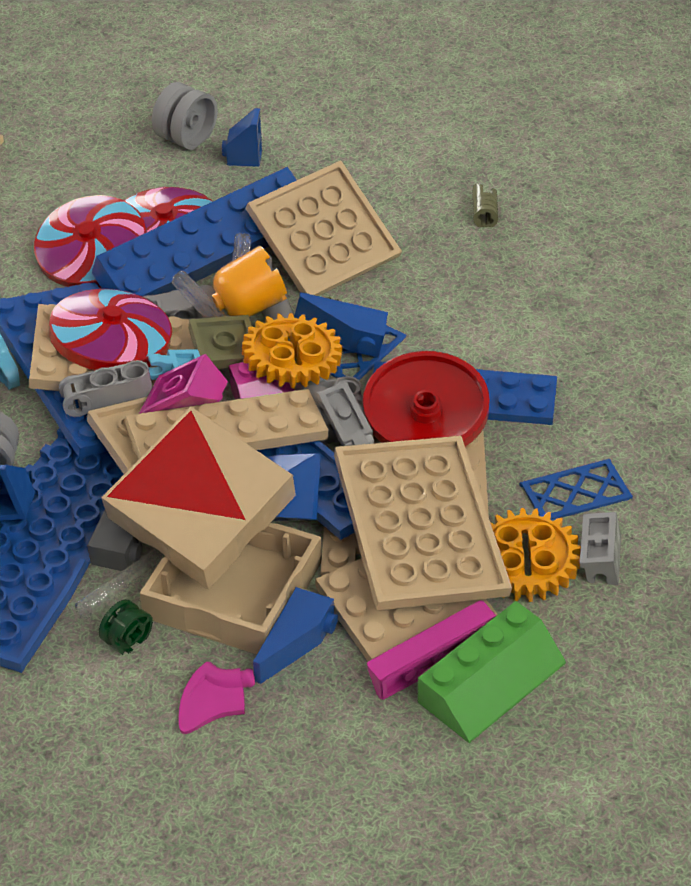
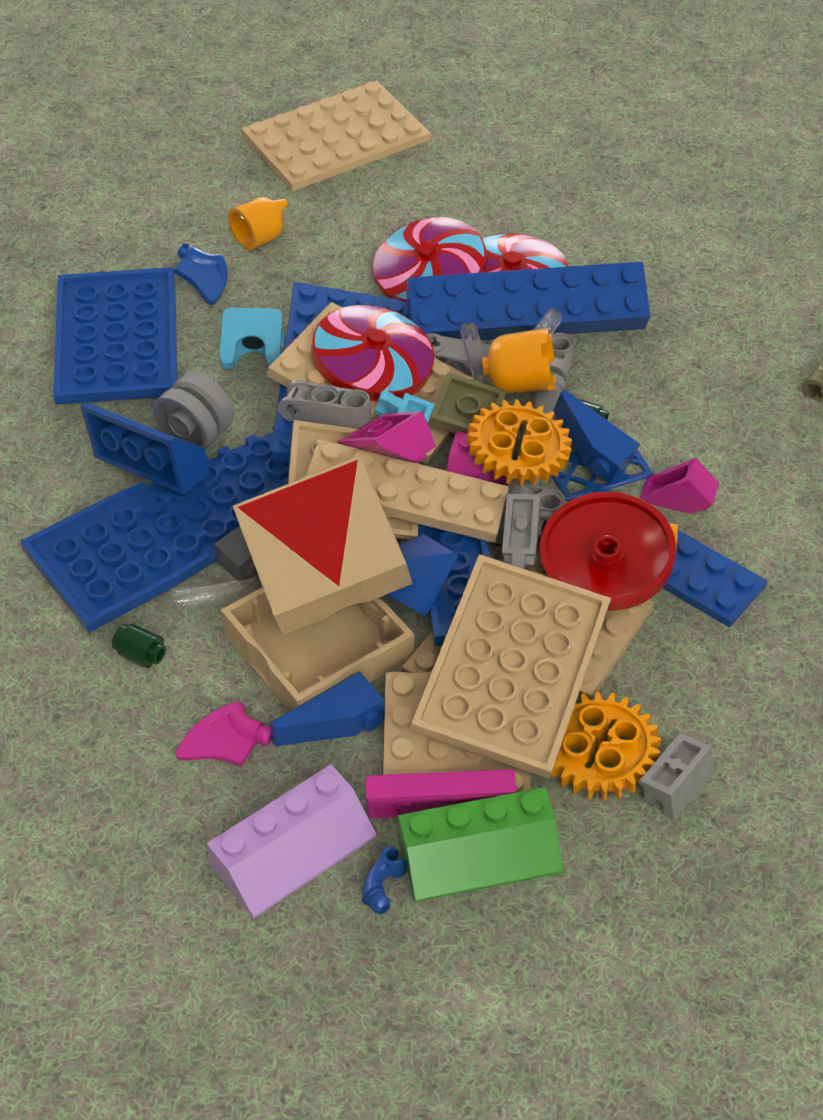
camera: 30 degrees right, 5 degrees up
dark green wheel [99,599,153,655] -> none
light grey wheel [152,82,218,150] -> none
blue slope [222,108,263,167] -> none
tan plate [245,160,402,296] -> none
blue window [519,459,633,521] -> none
none -> dark green brick [112,624,166,668]
none -> lavender slope [207,764,377,919]
none -> blue piece [362,846,407,914]
none -> dark pink slope [640,458,719,514]

